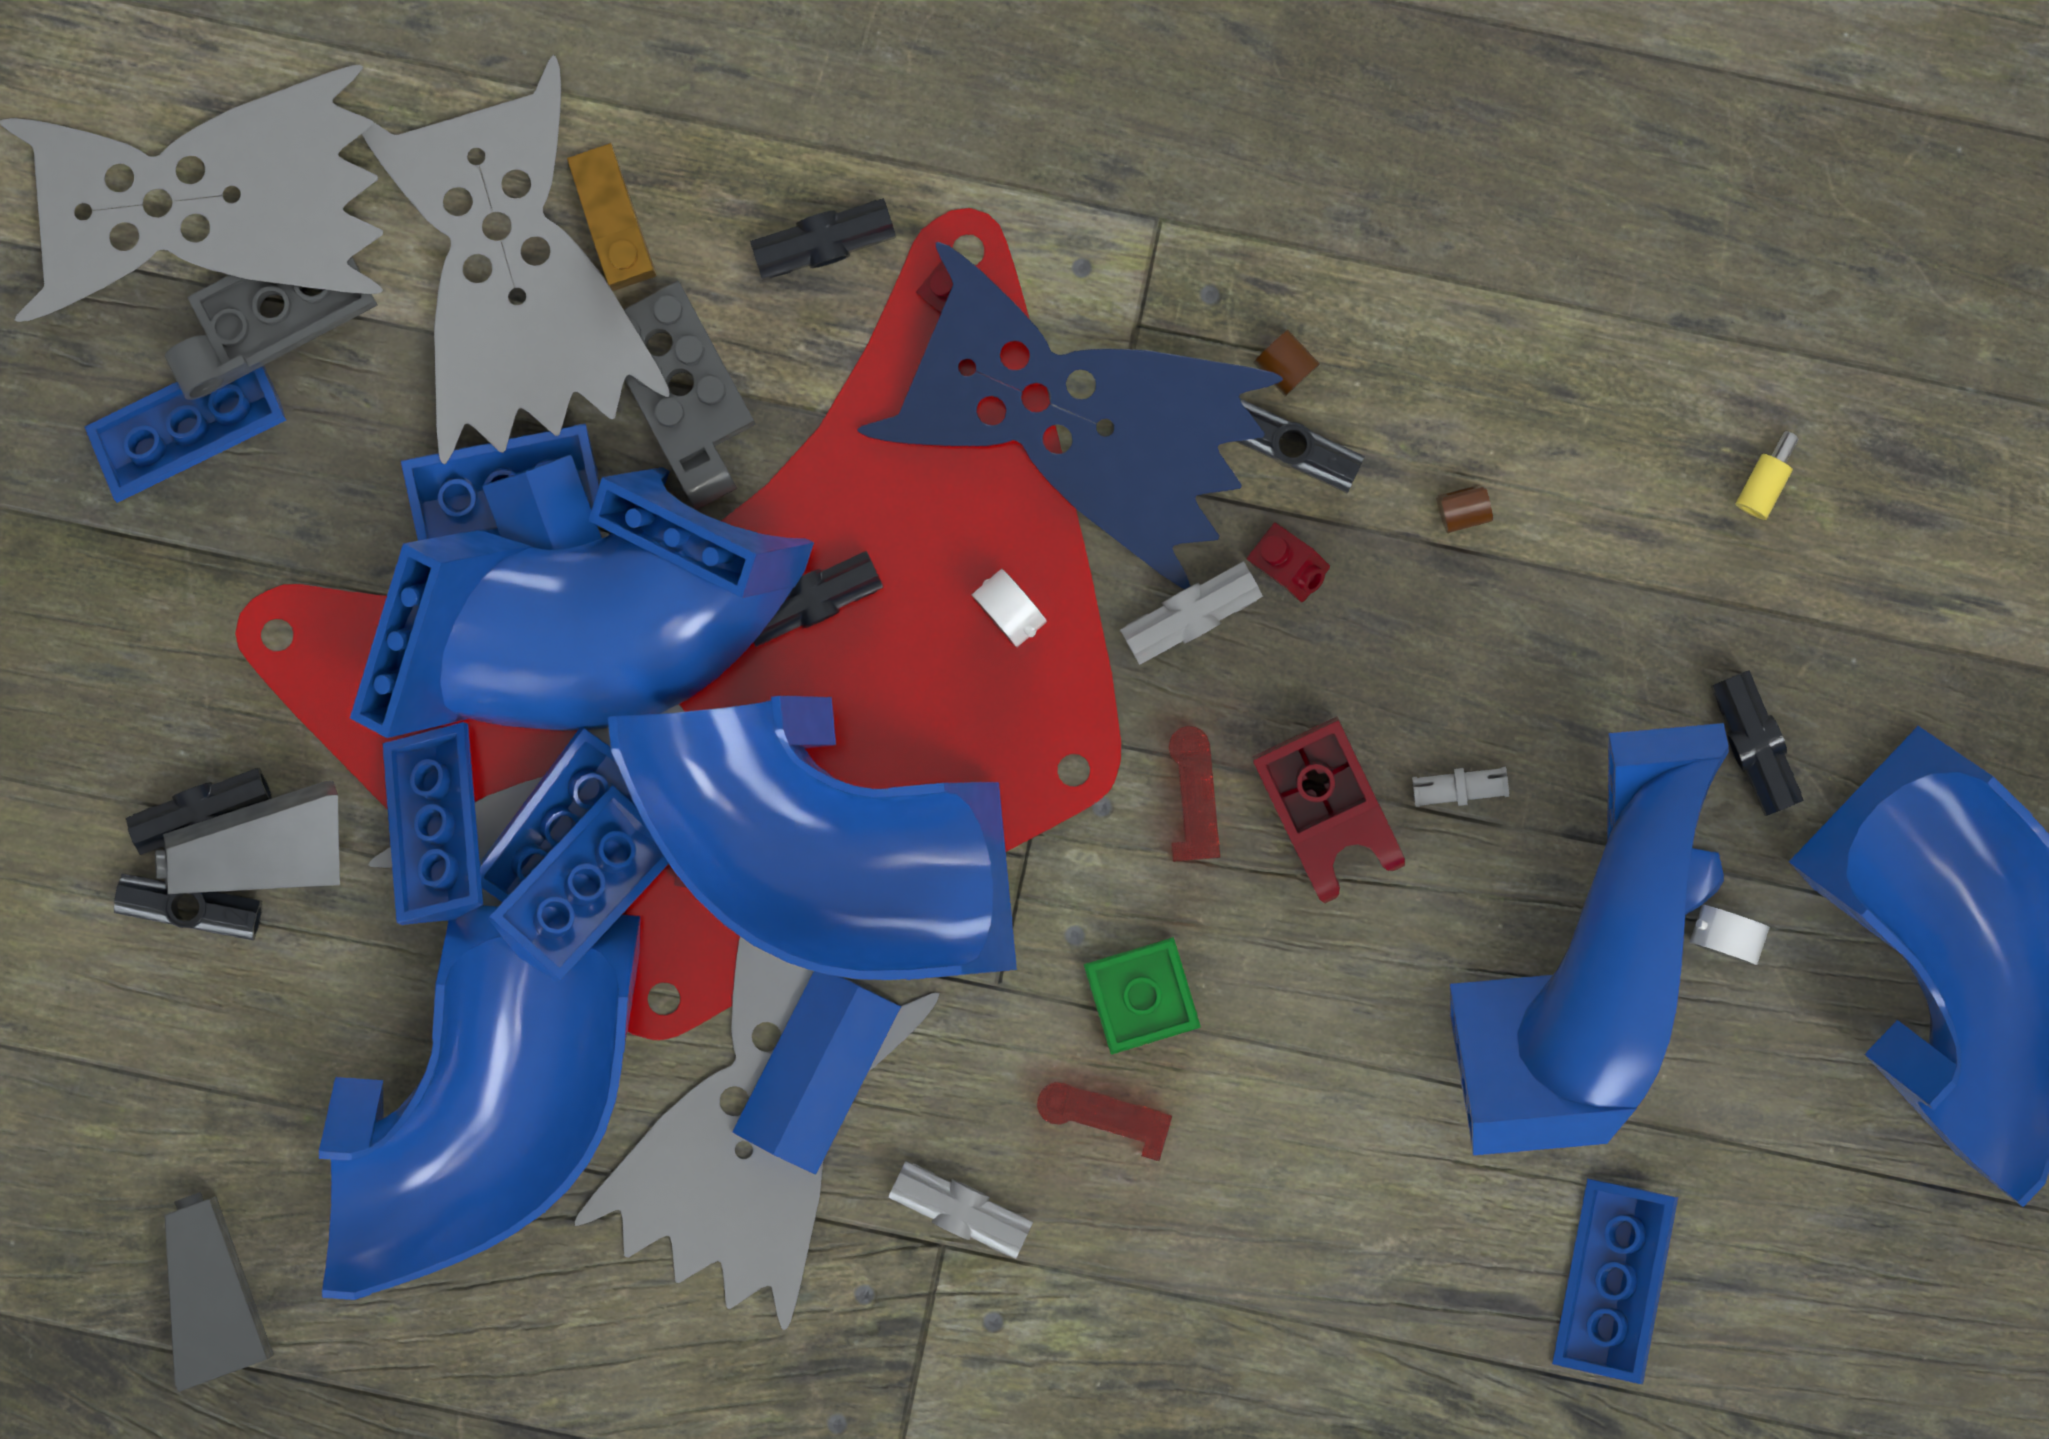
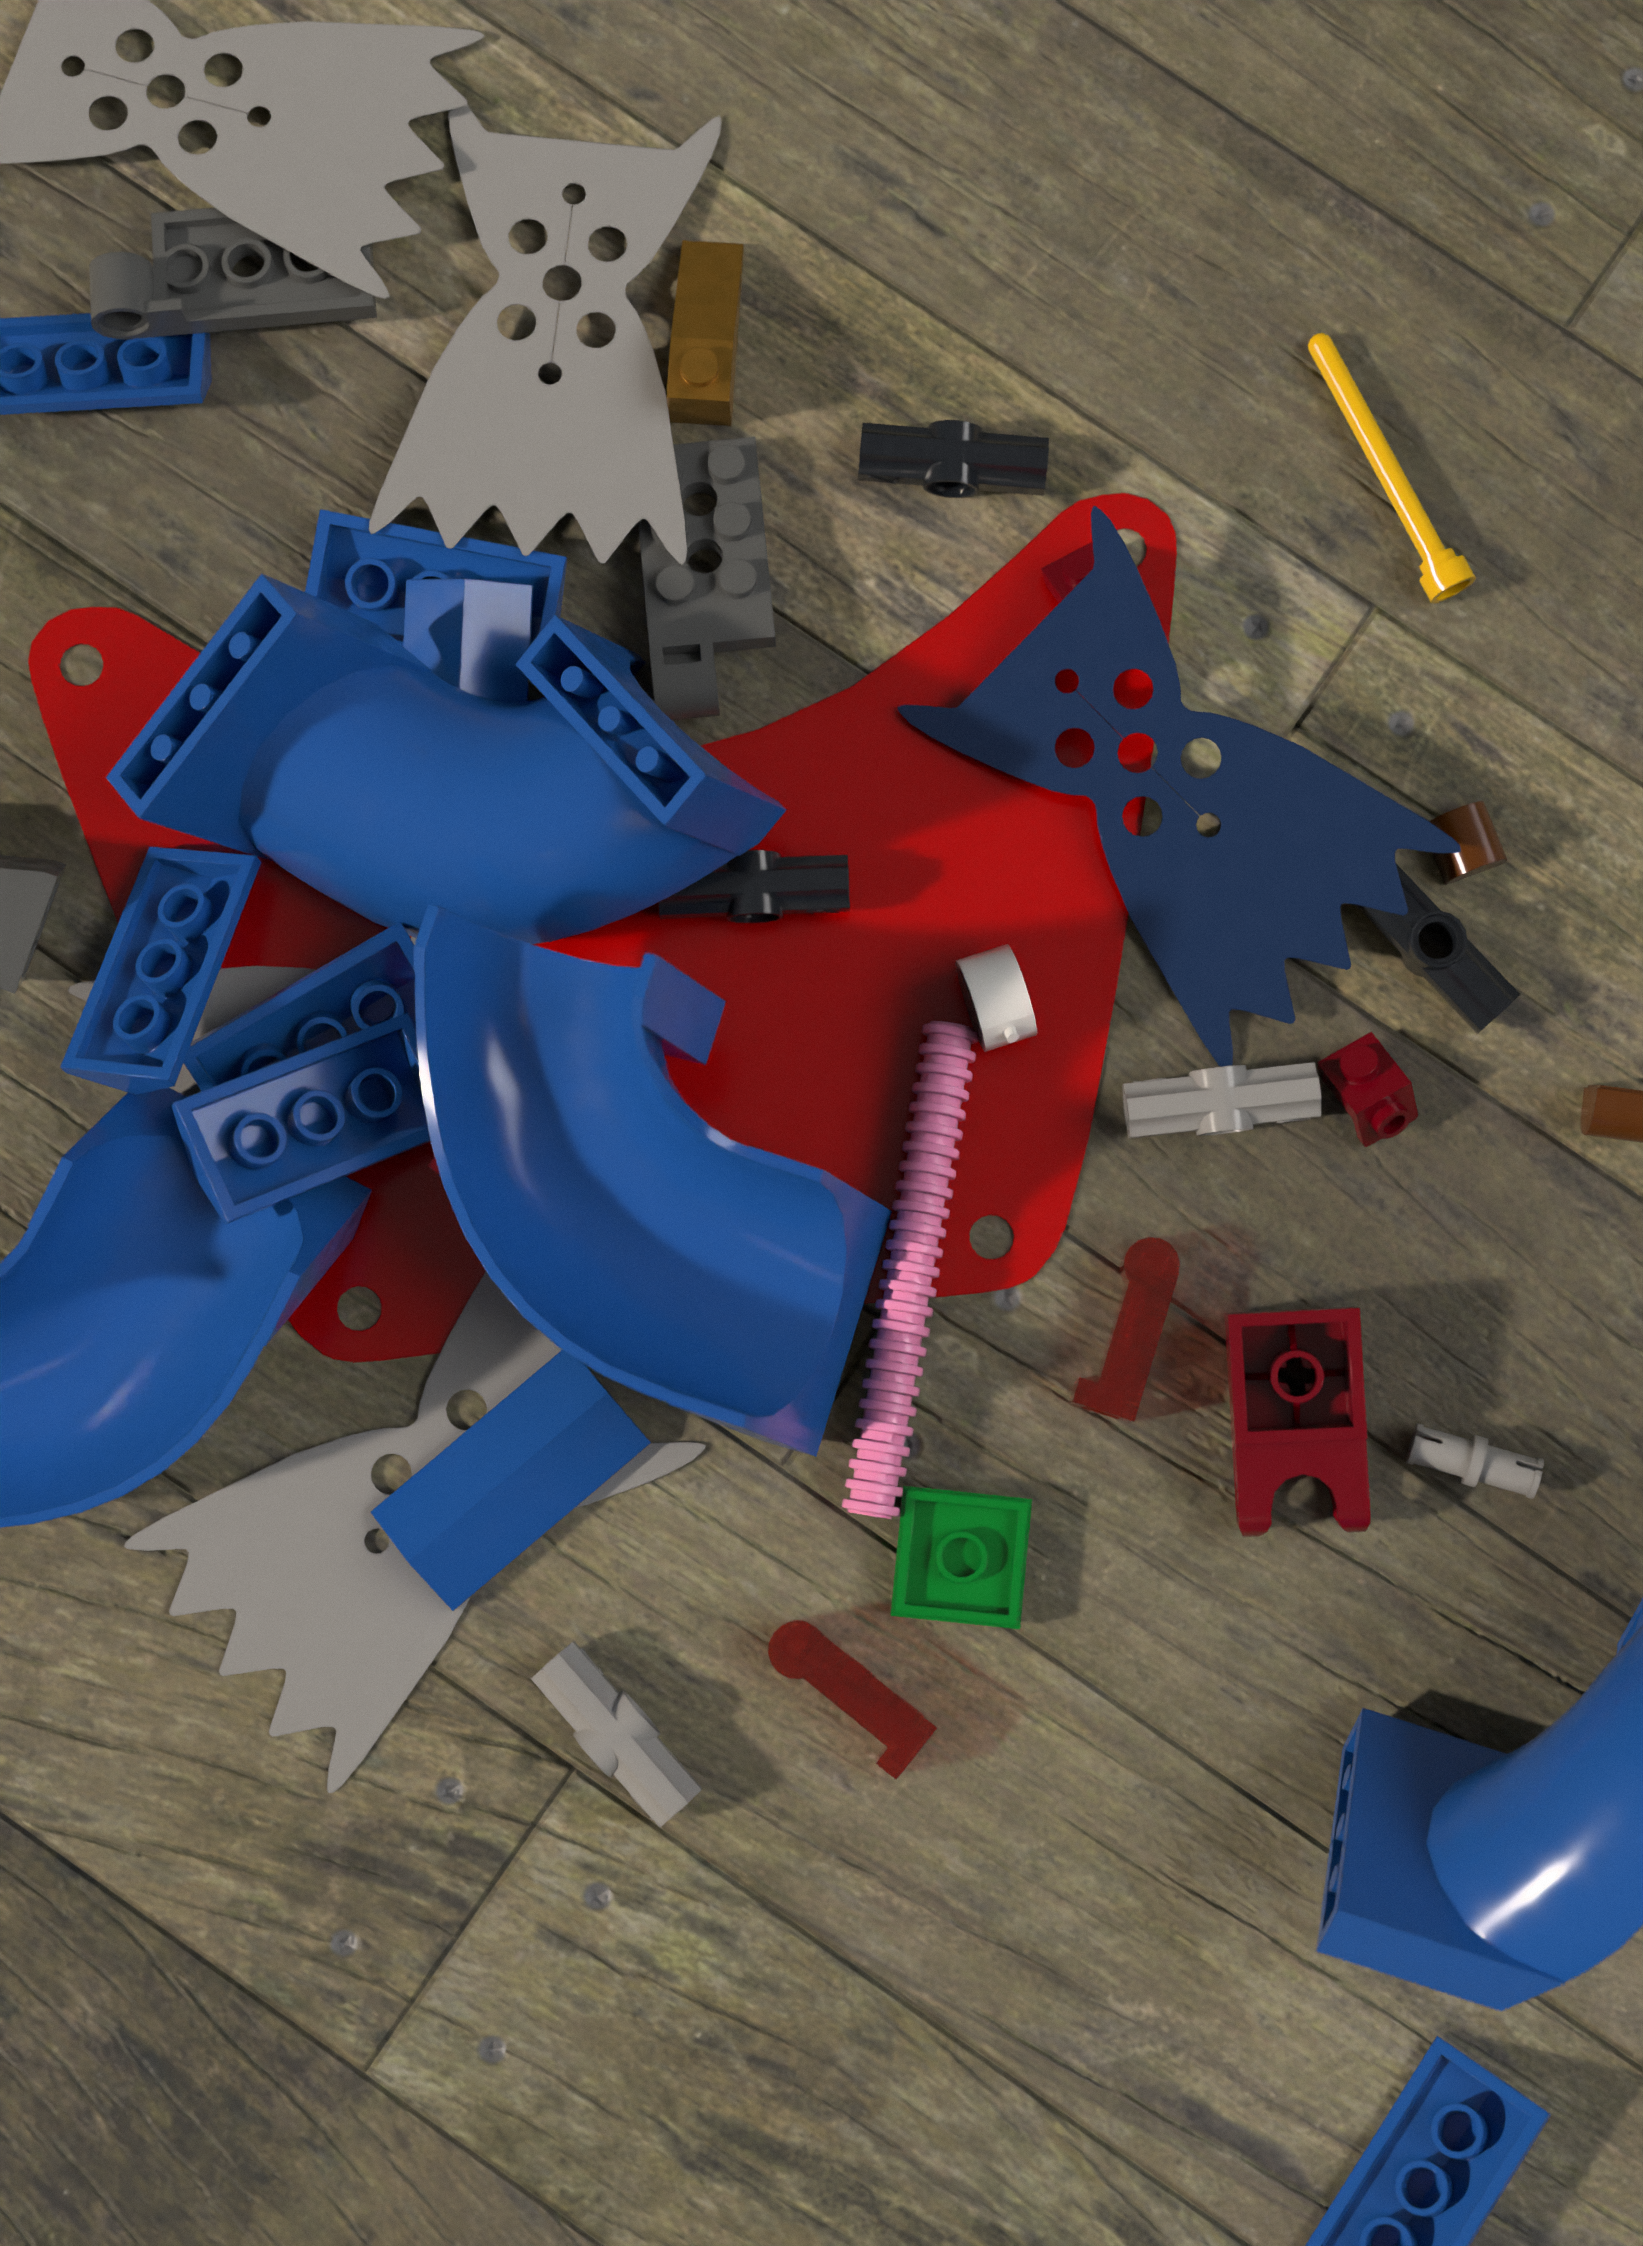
camera: 20 degrees right, 5 degrees down
none -> bright pink piece [842,1021,979,1520]
none -> yellow piece [1308,333,1476,604]

